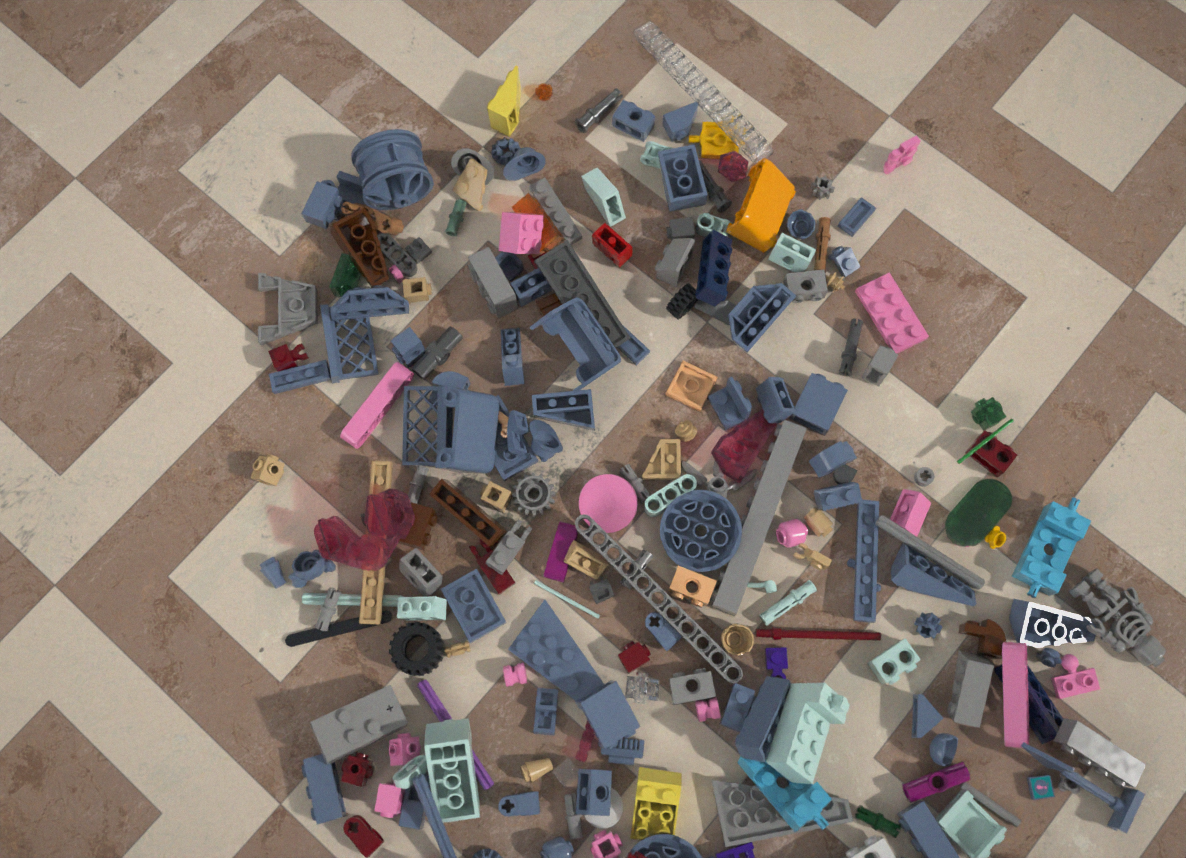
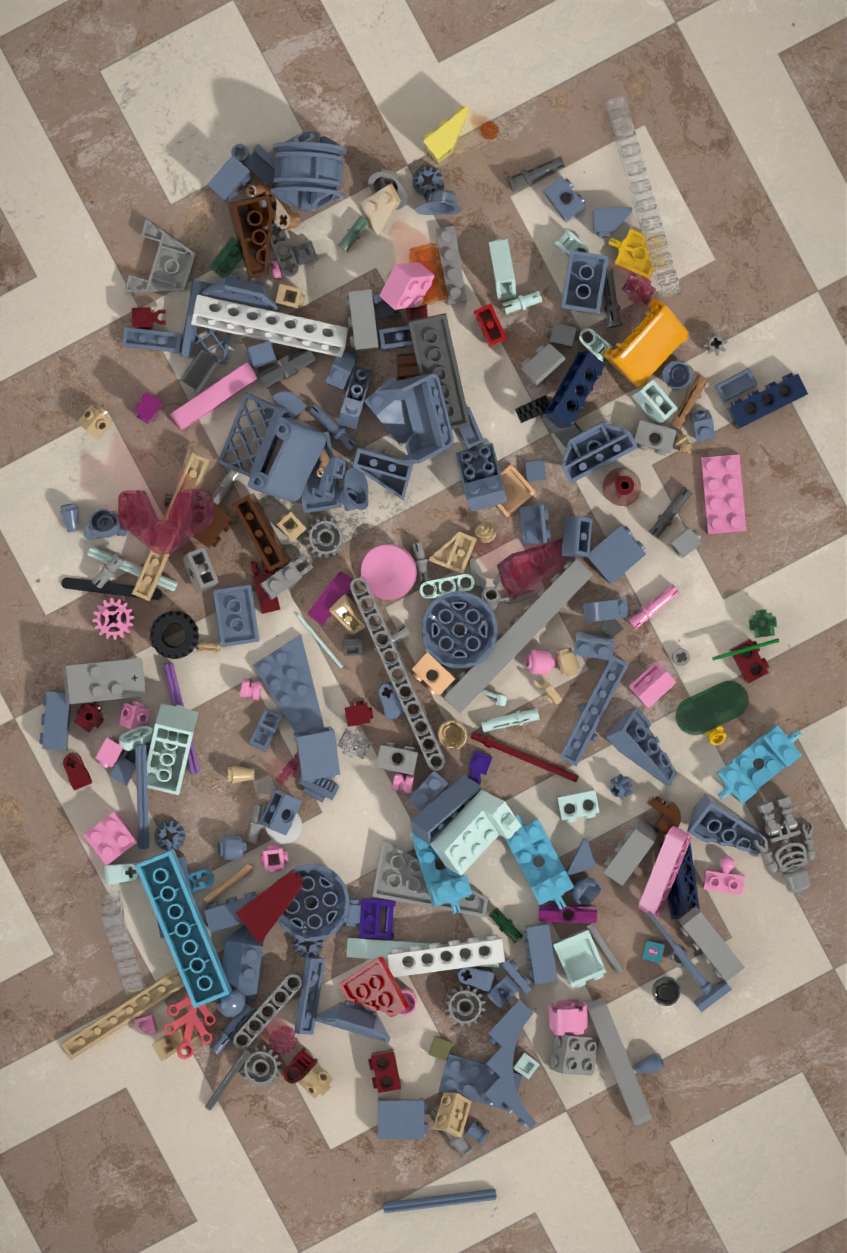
camera: 20 degrees right, 15 degrees up
light aqua brick [397,596,447,621] -> none
sand blue piece [498,791,540,817] -> none
light yellow slope [630,767,682,840] -> none
light grey axle [876,515,985,590] -> none
bright pink plate [884,135,921,174] -> none
sand blue plate [1036,647,1062,668] -> none
none -> bright pink gear [93,598,135,640]
none -> magenta brick [135,392,165,424]
none -> dark grey panel [181,347,218,395]
none -> white brick [191,295,348,357]
none -> sand blue pin [308,403,358,451]
none -> sand blue slope [325,350,358,391]
none -> sand blue slope [364,376,414,446]
none -> sand blue slope [456,443,508,512]
none -> light aqua pin [502,291,542,315]
none -> medium azure brick [505,814,574,910]
none -> sand blue tile [525,460,546,481]
none -> dark red cone [603,468,641,506]
none -> bright pink pin [628,584,680,630]
none -> dark grey hair [652,977,681,1006]
none -> dark blue brick [728,373,808,429]

